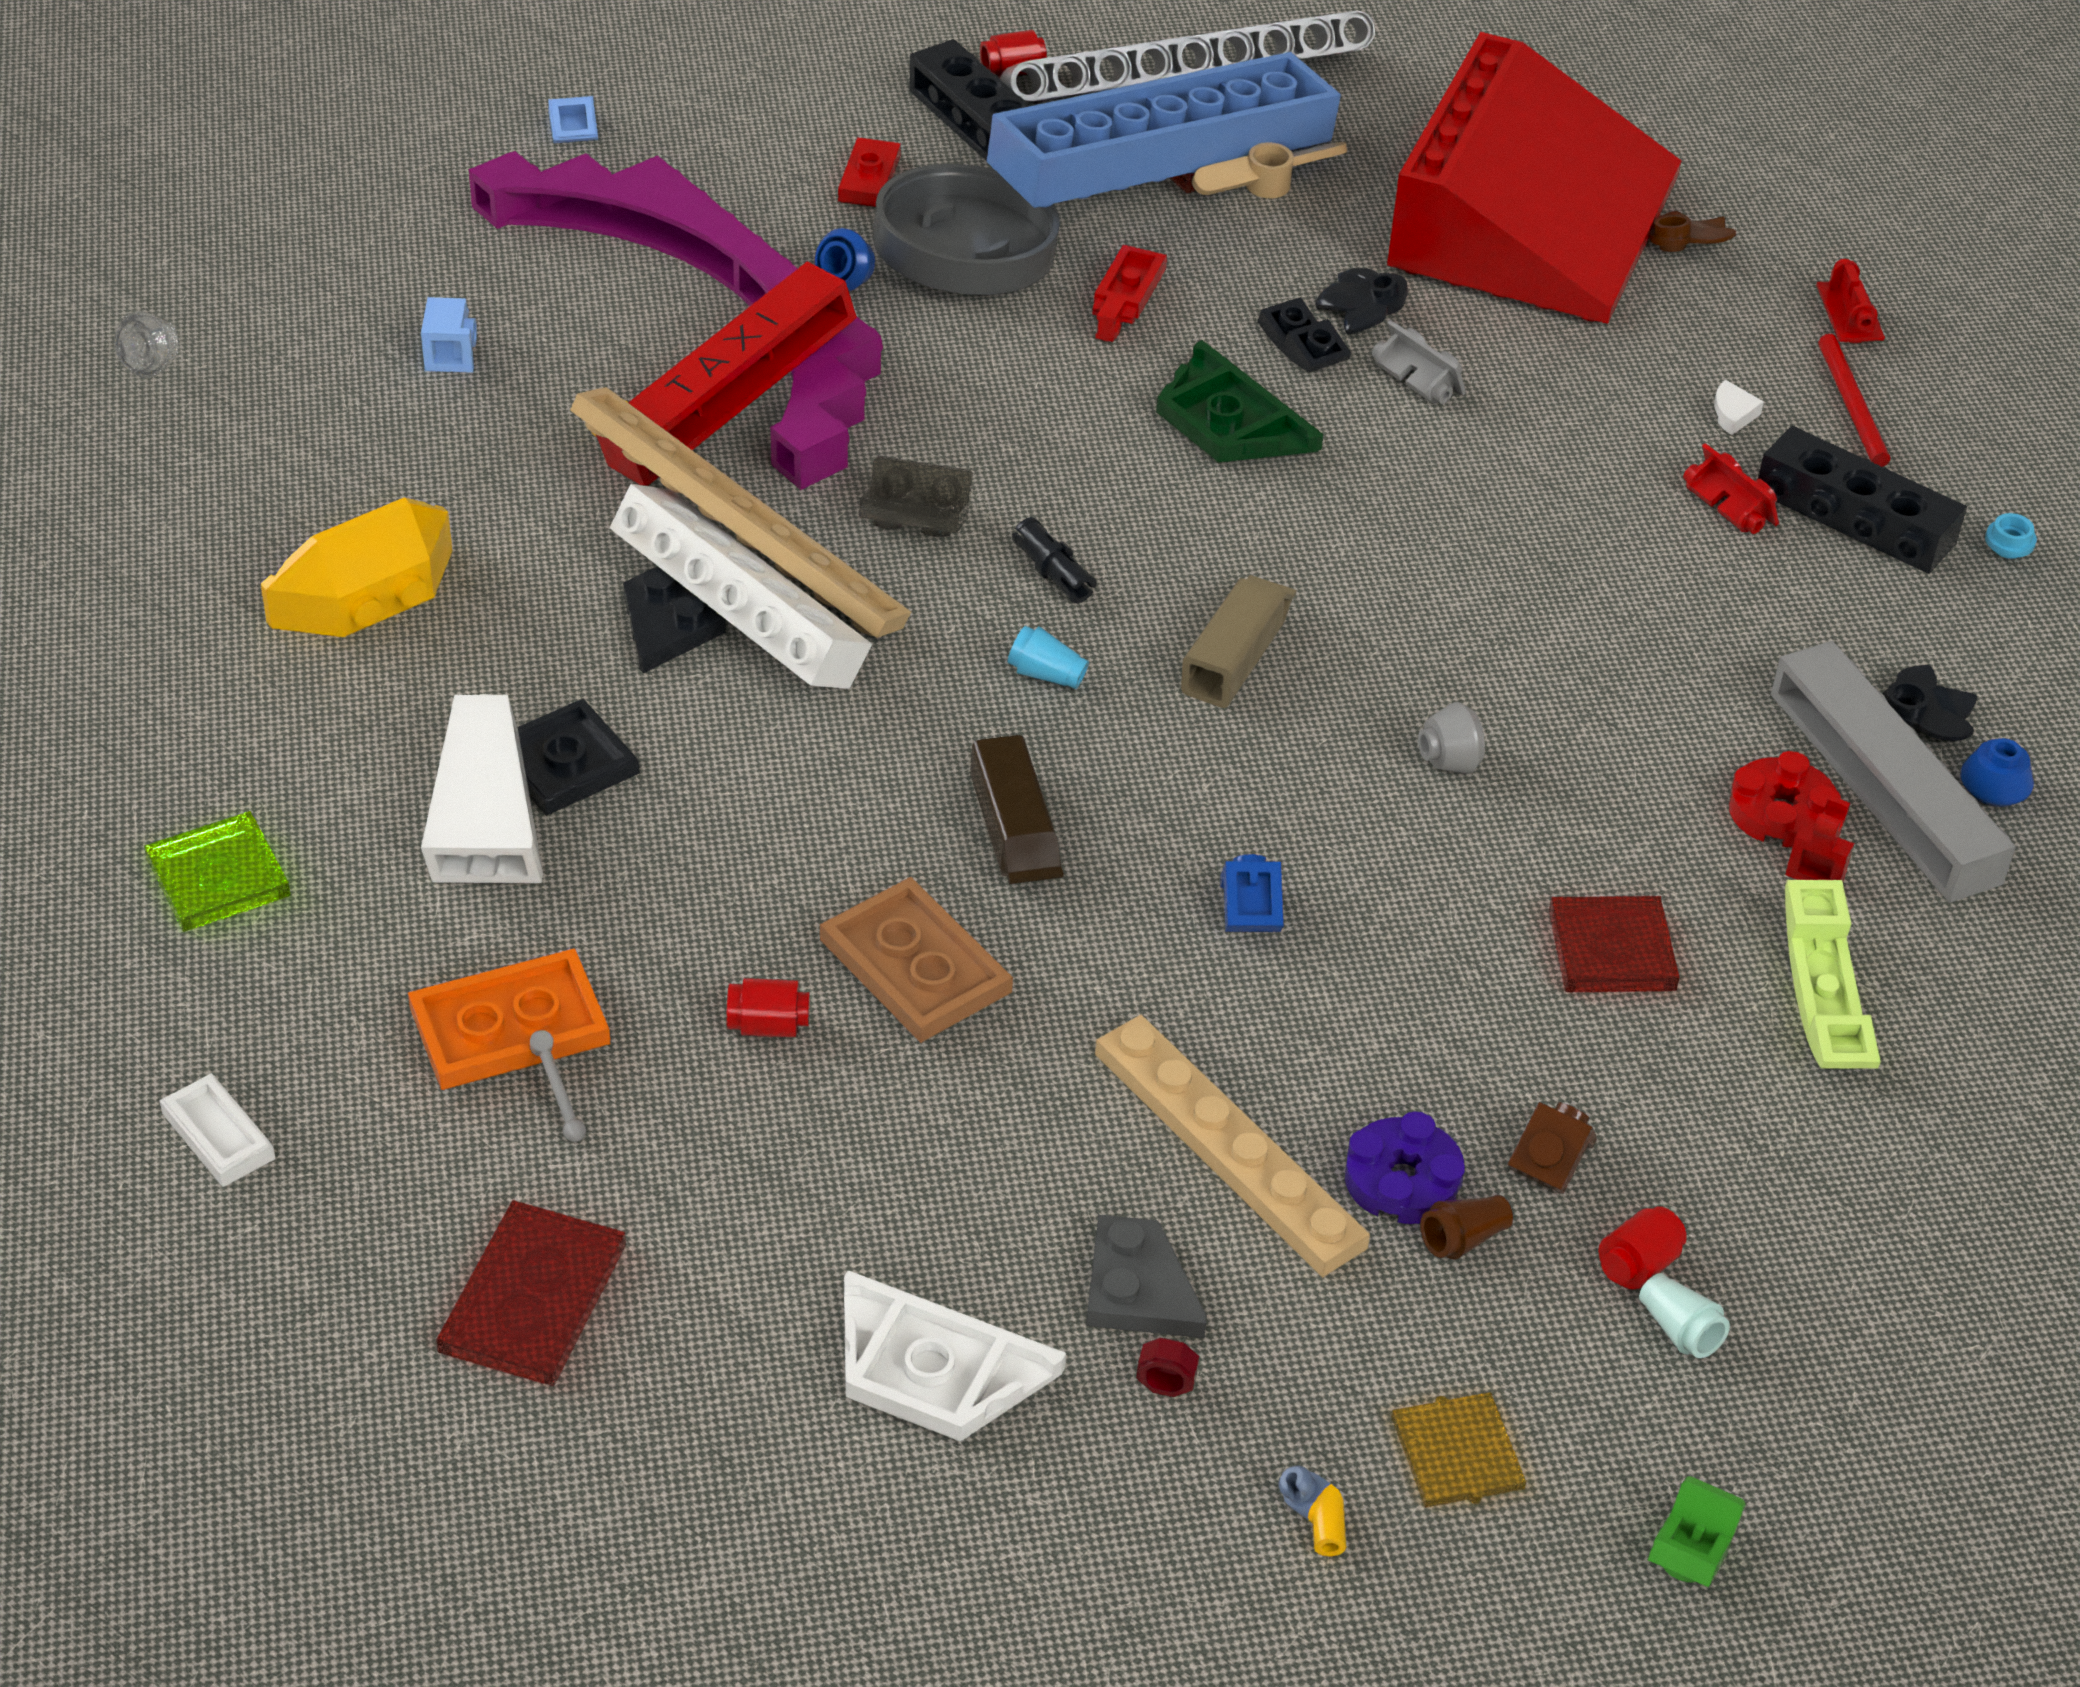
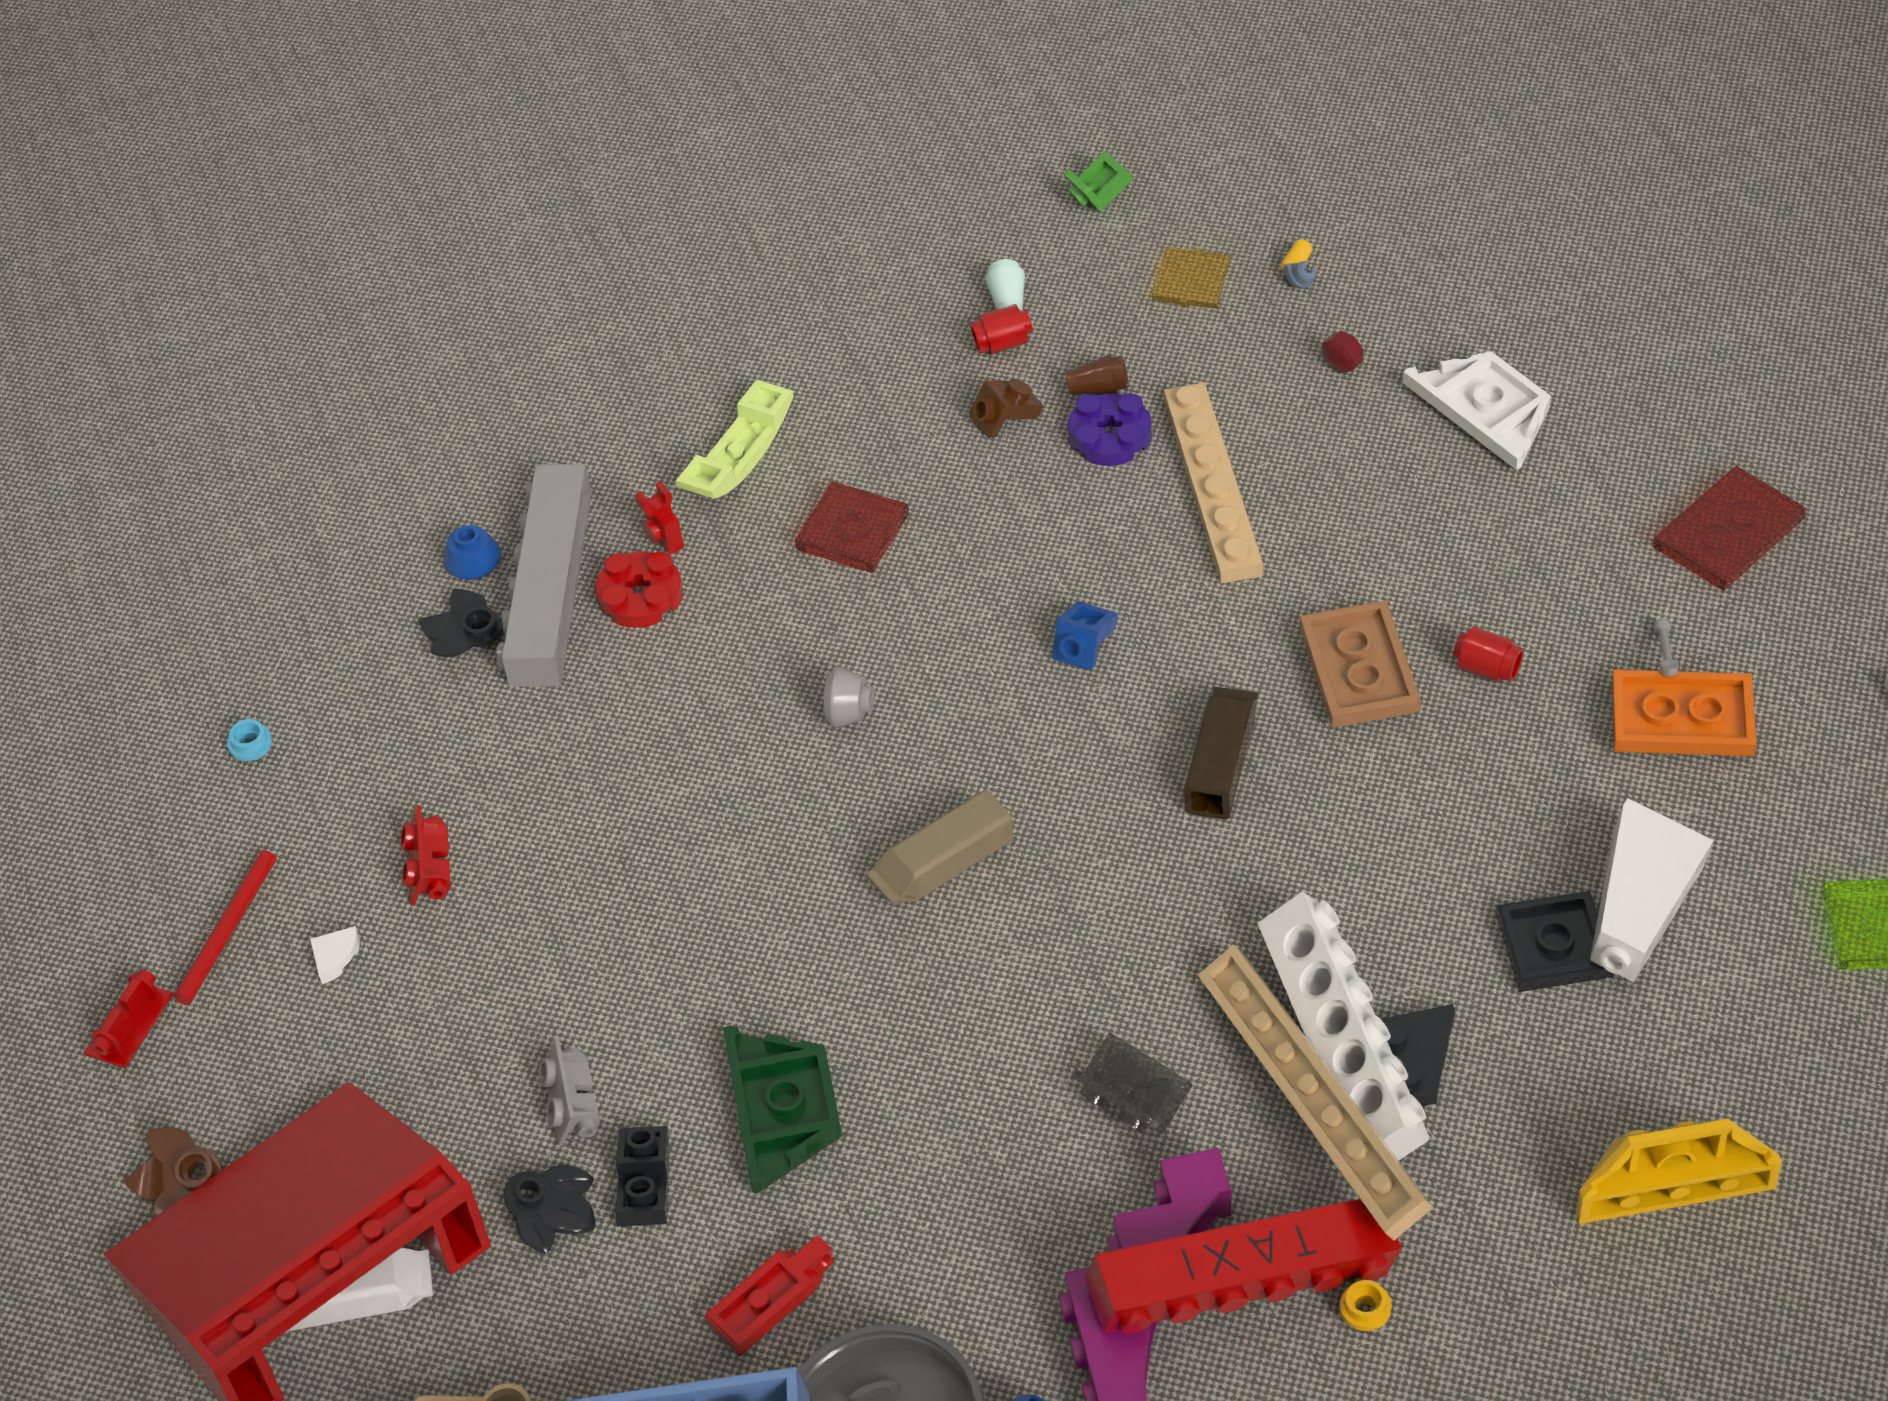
camera: 145 degrees left, 5 degrees up
medium azure cone [1007,626,1089,689] -> none
black pin [1012,517,1097,604] -> none
dark grey wing [1086,1214,1207,1338] -> none
black brick [1758,425,1967,574] -> none

